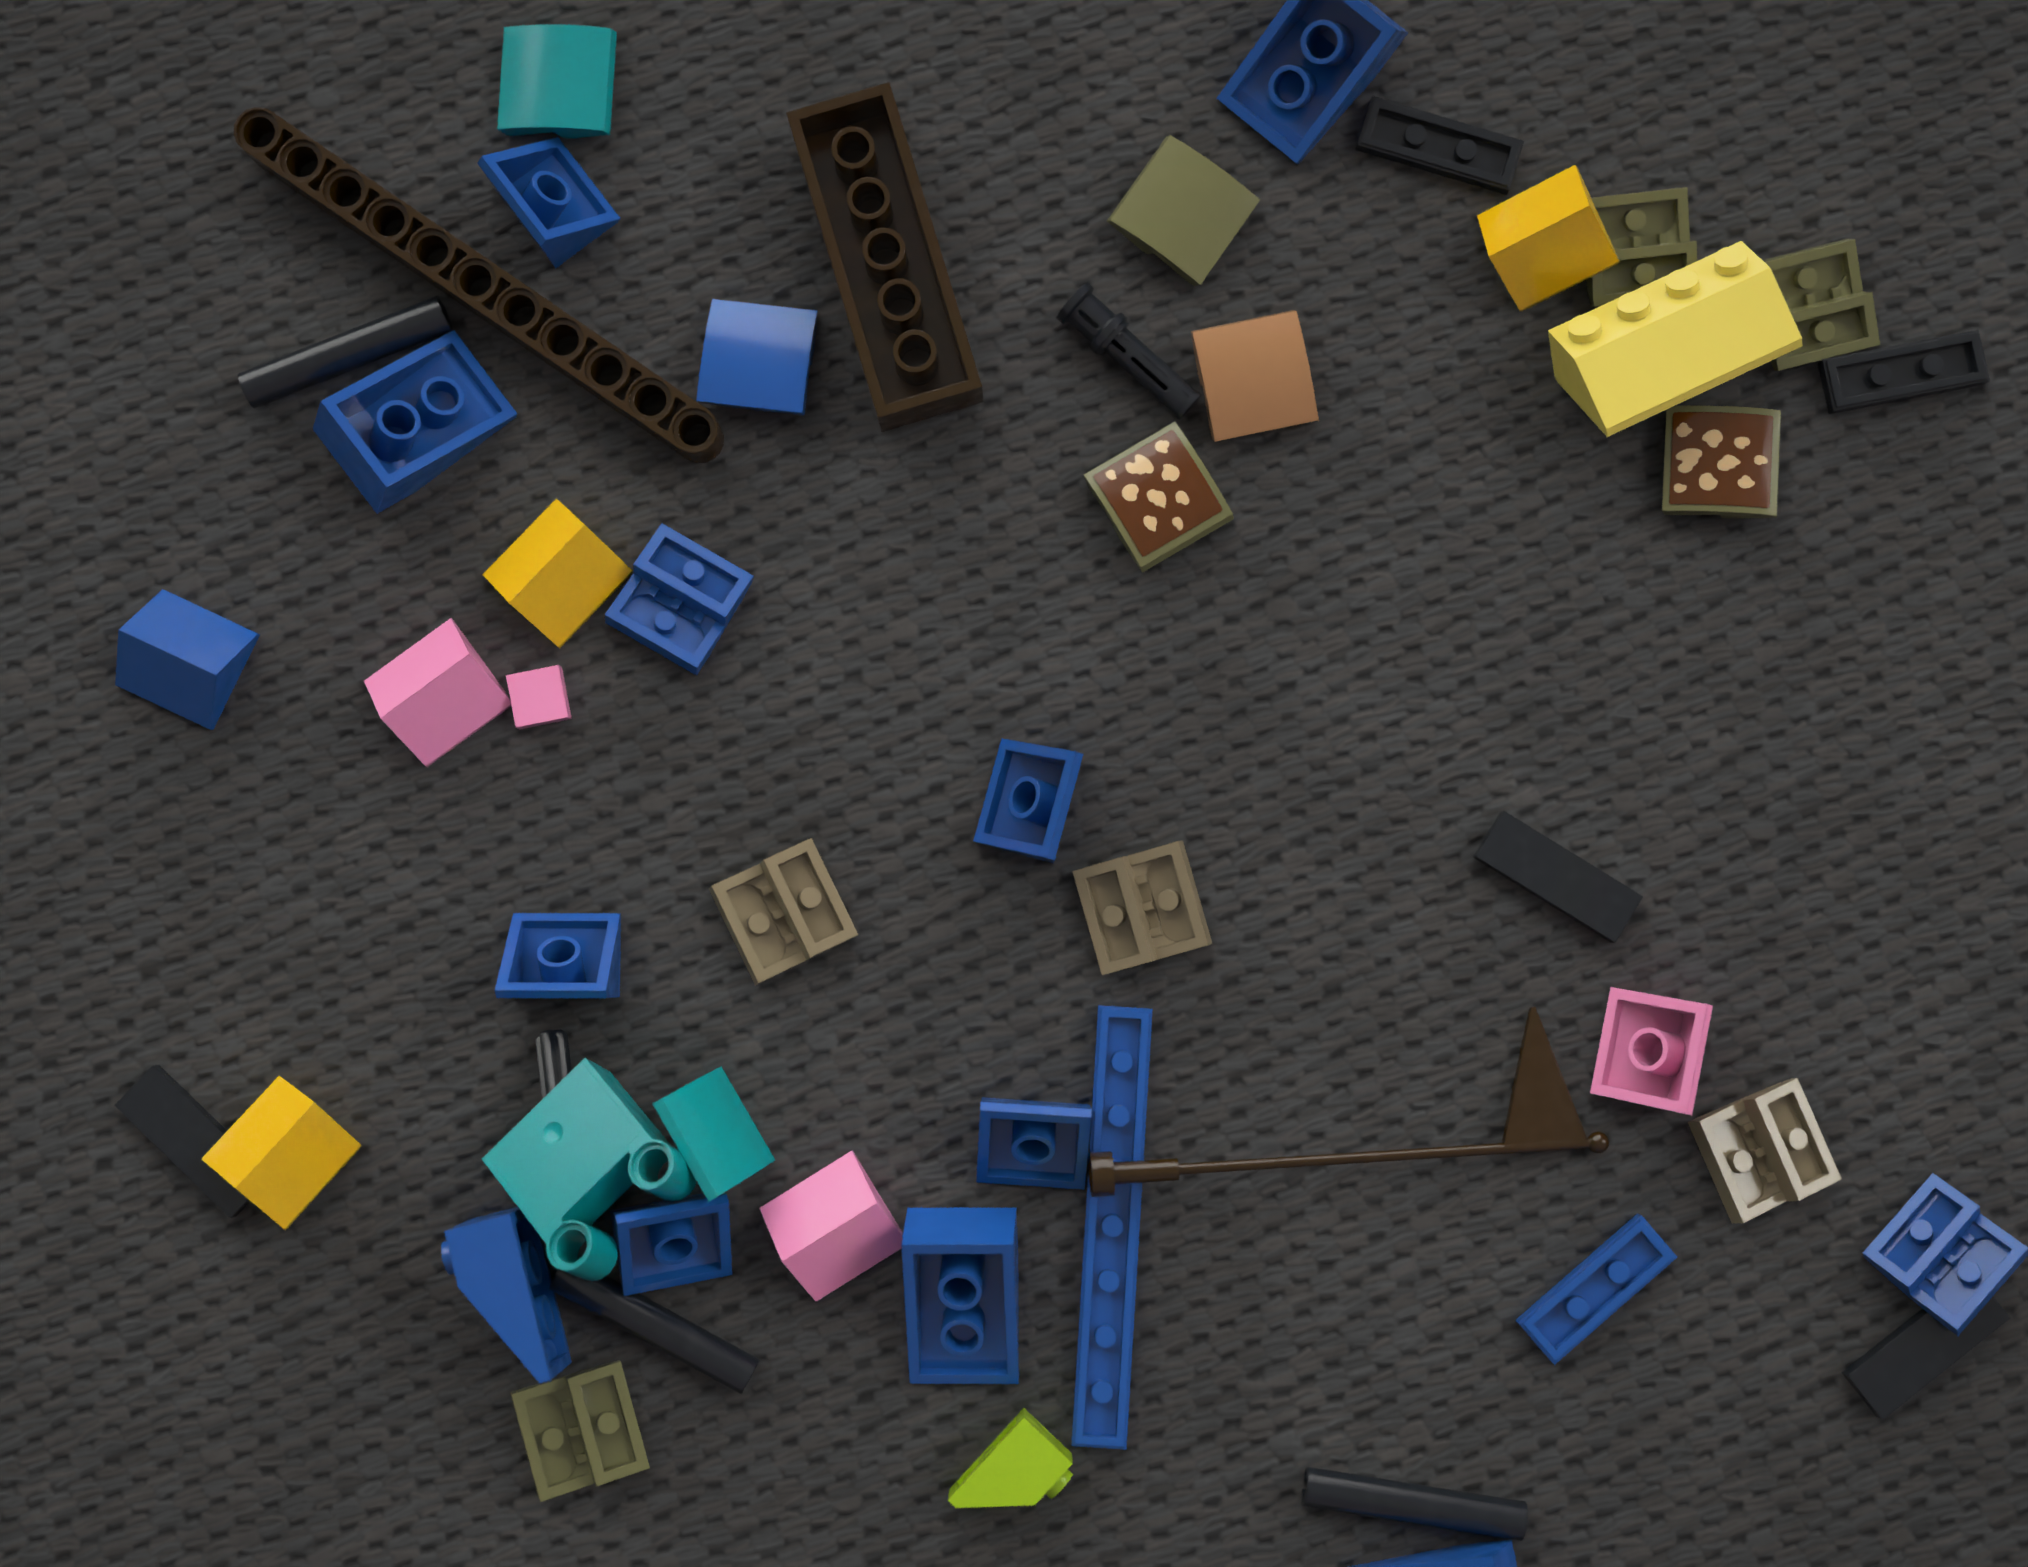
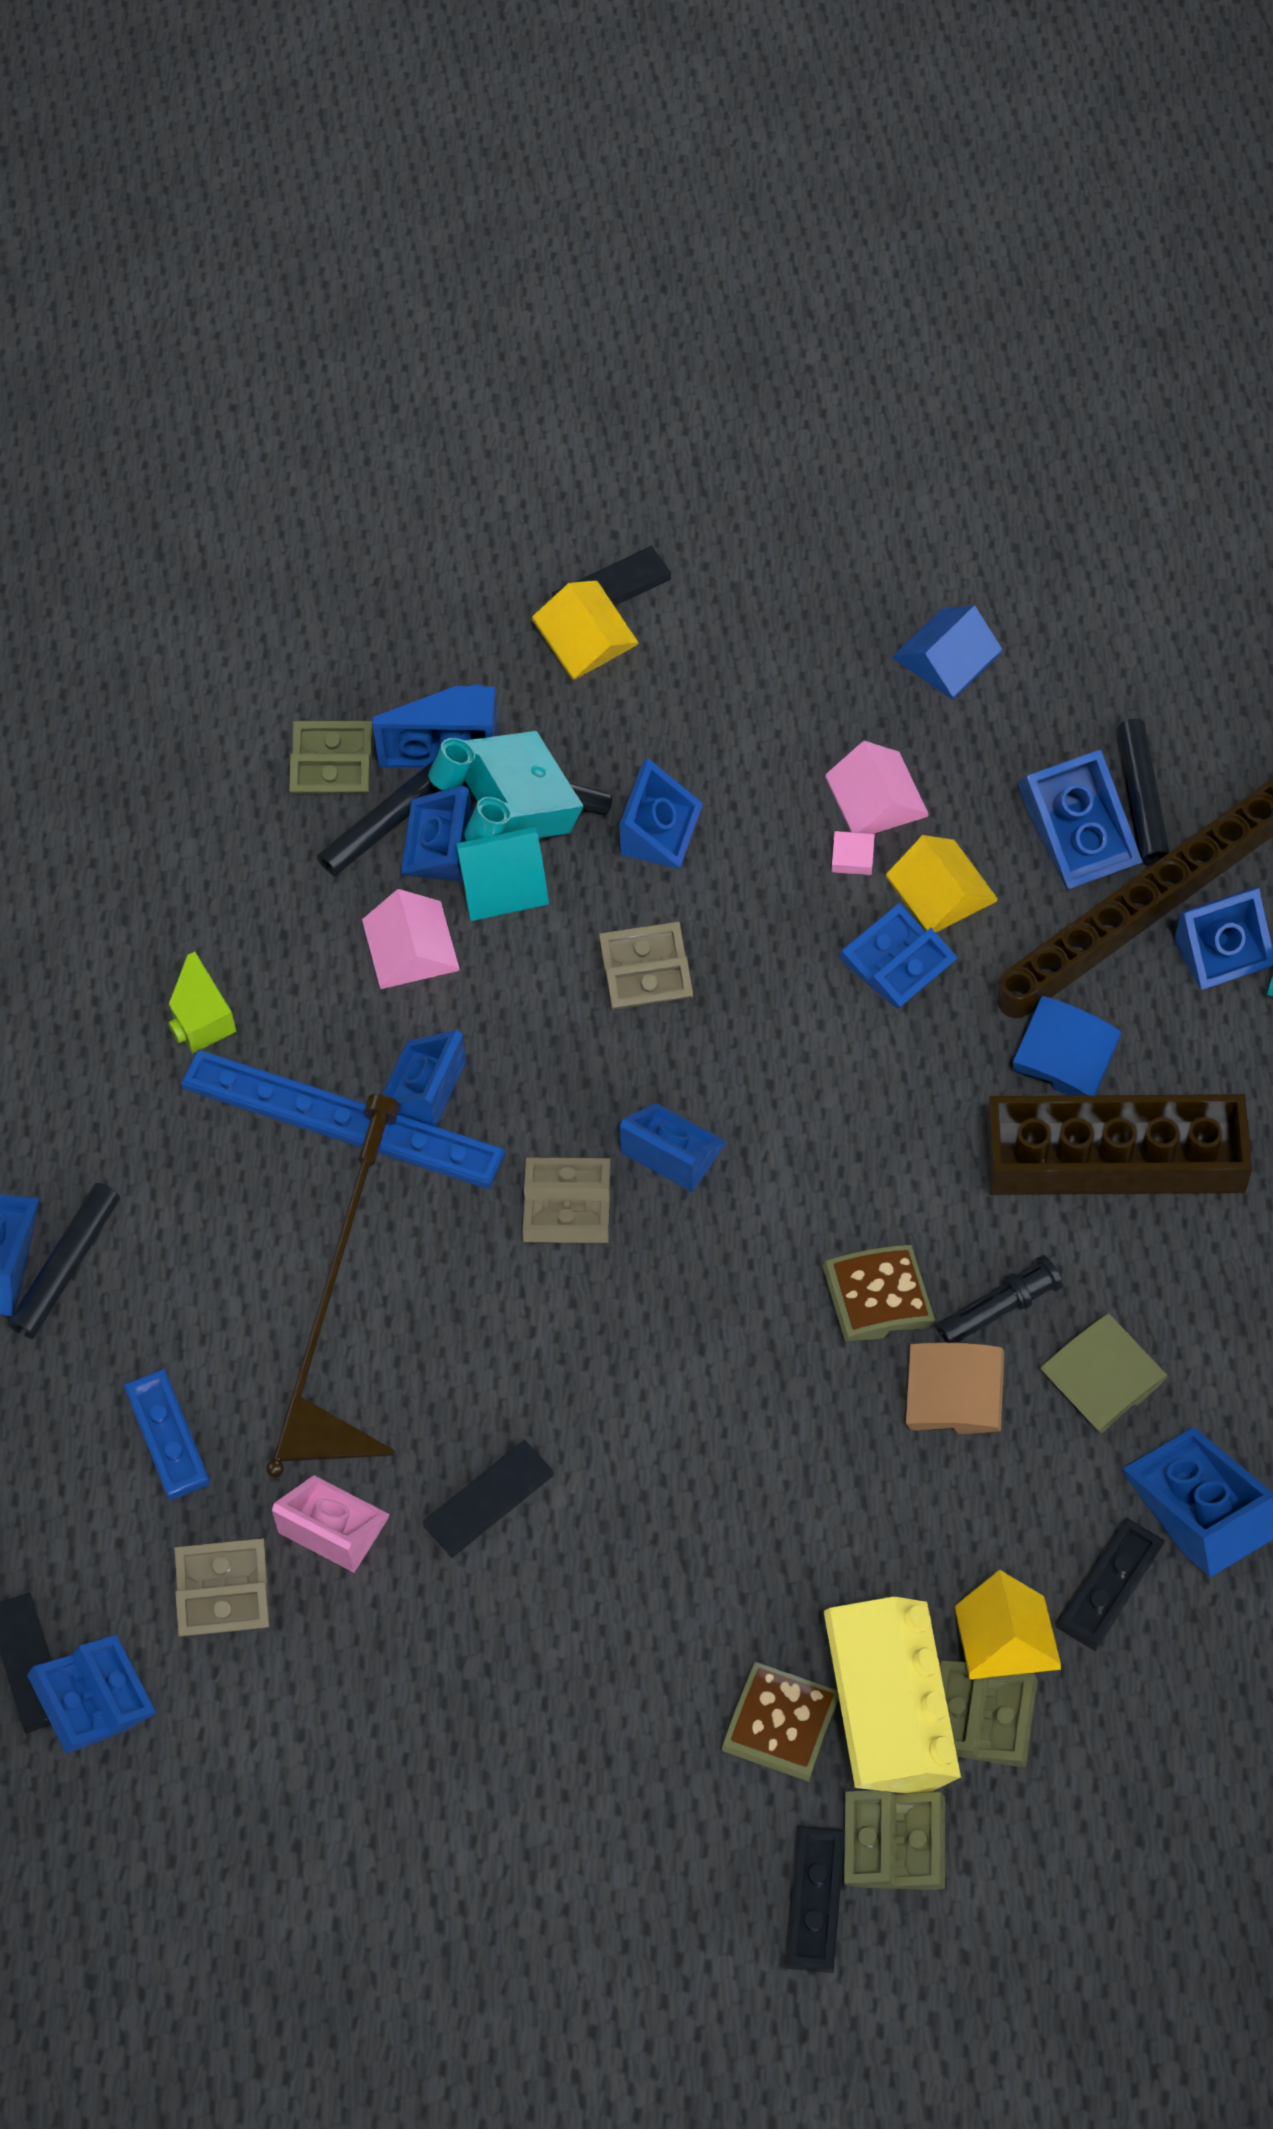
camera: 105 degrees right, 25 degrees down
blue slope [901,1208,1019,1384] -> none

